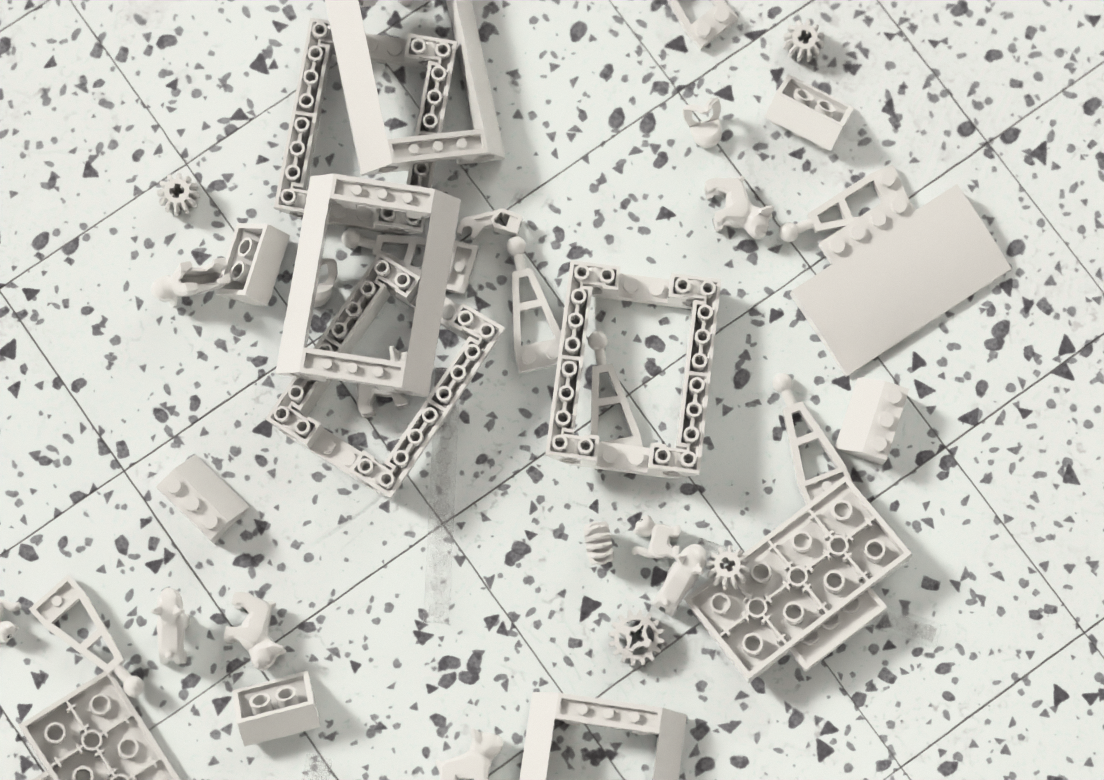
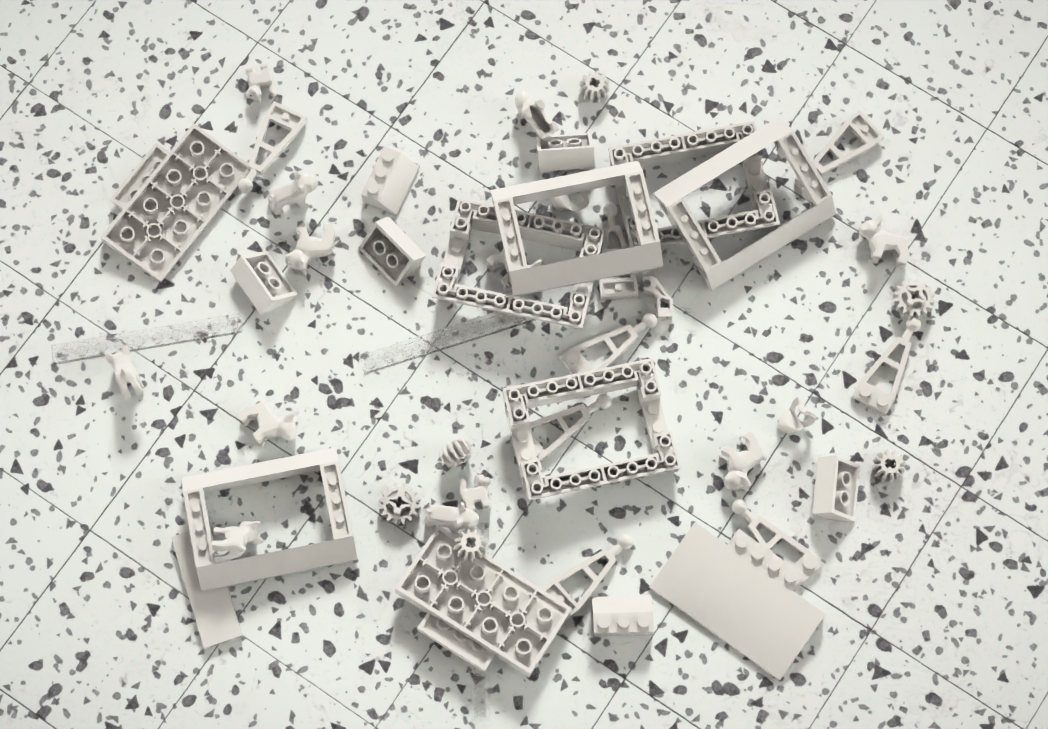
camera: 75 degrees right, 5 degrees down
none -> white slope [358,217,427,287]

